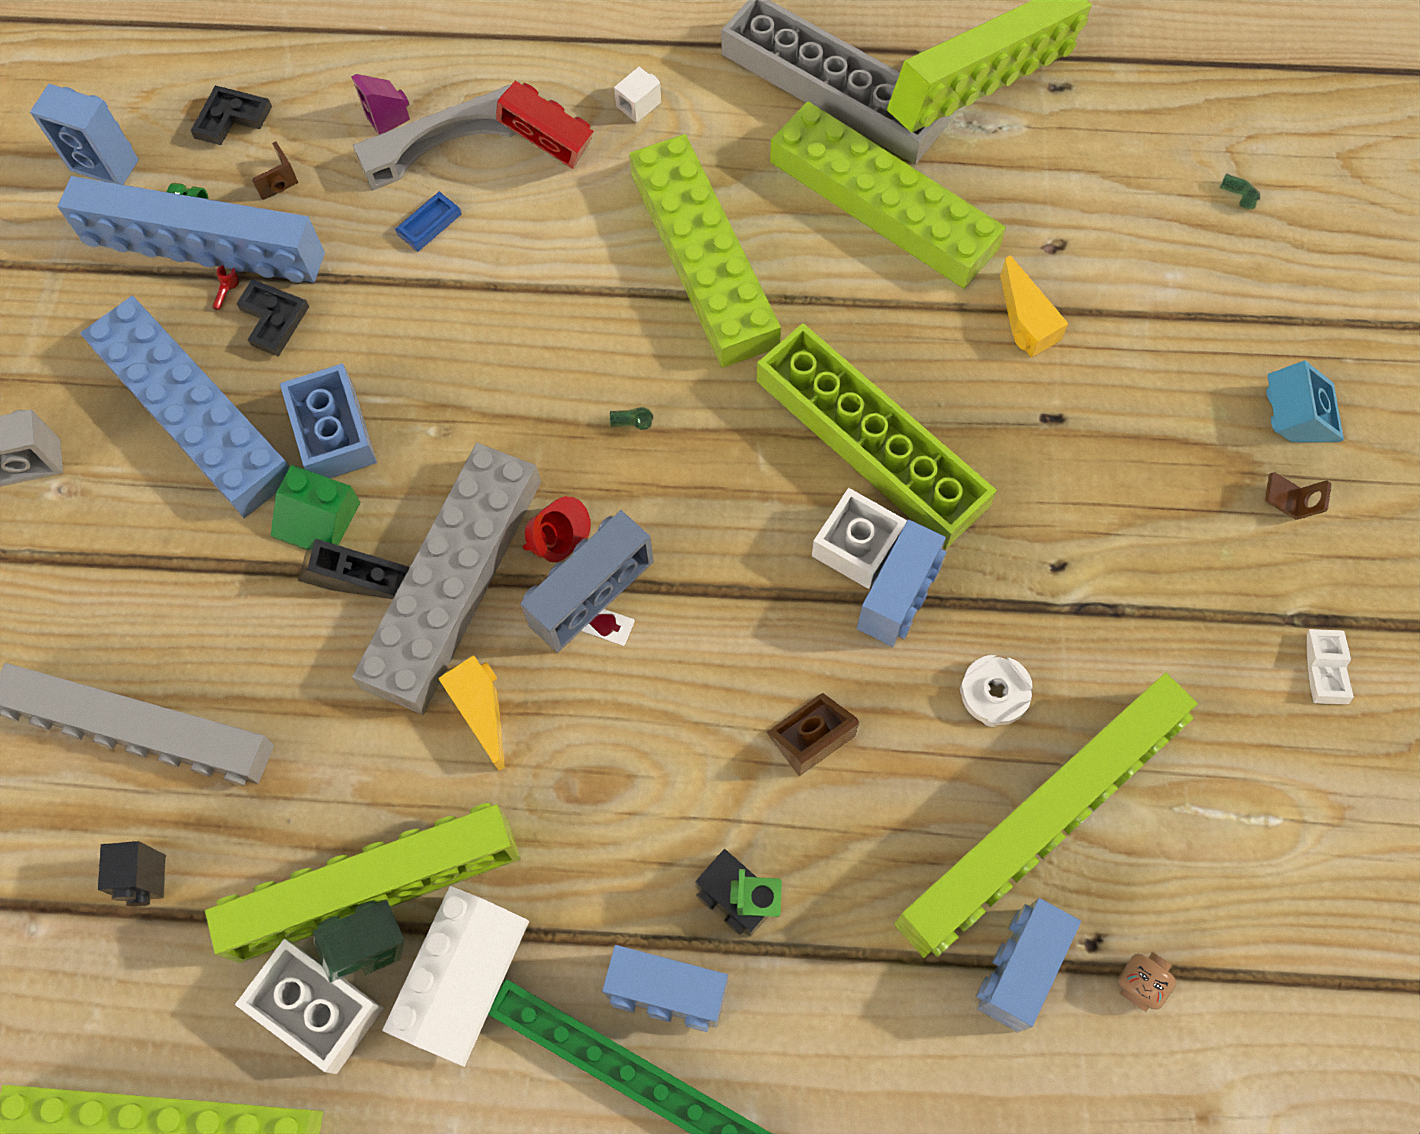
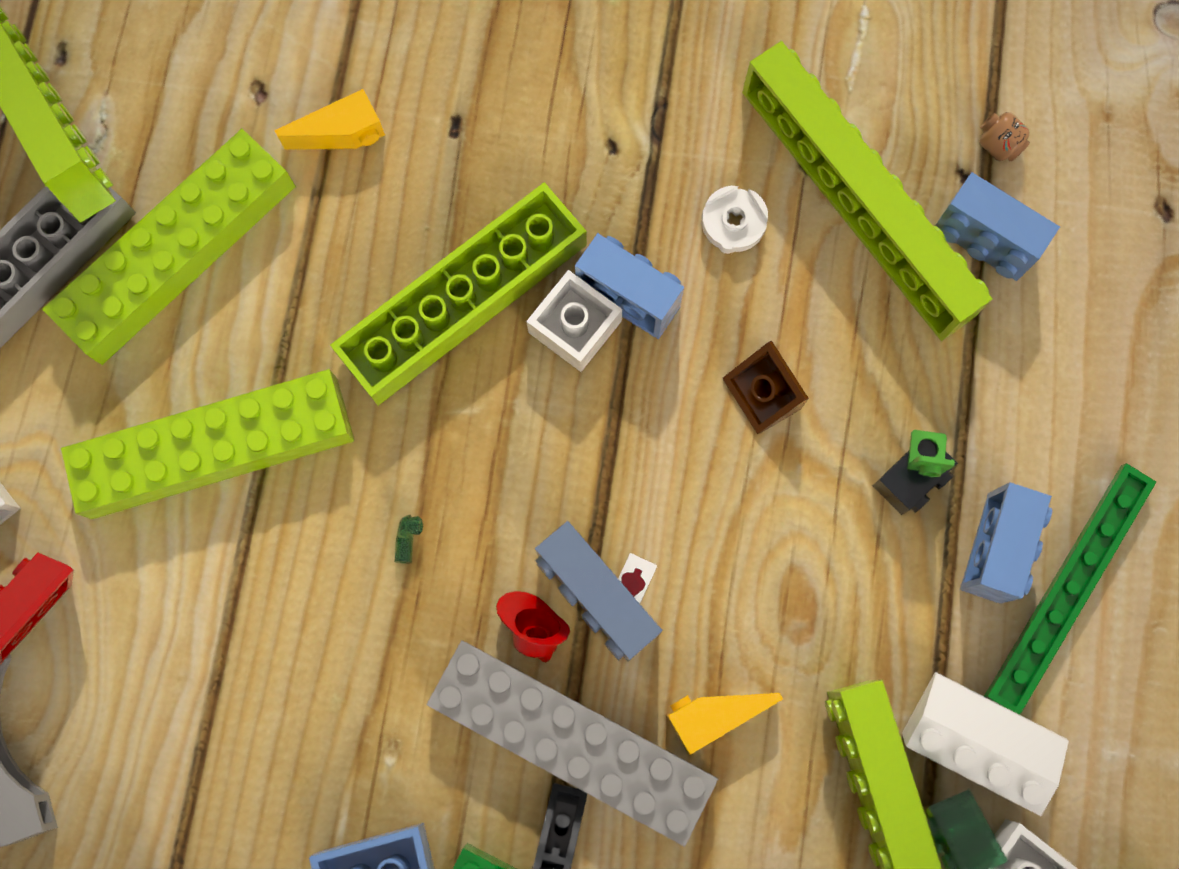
camera: 85 degrees left, 10 degrees up
blue tile [395,191,462,252] -> none

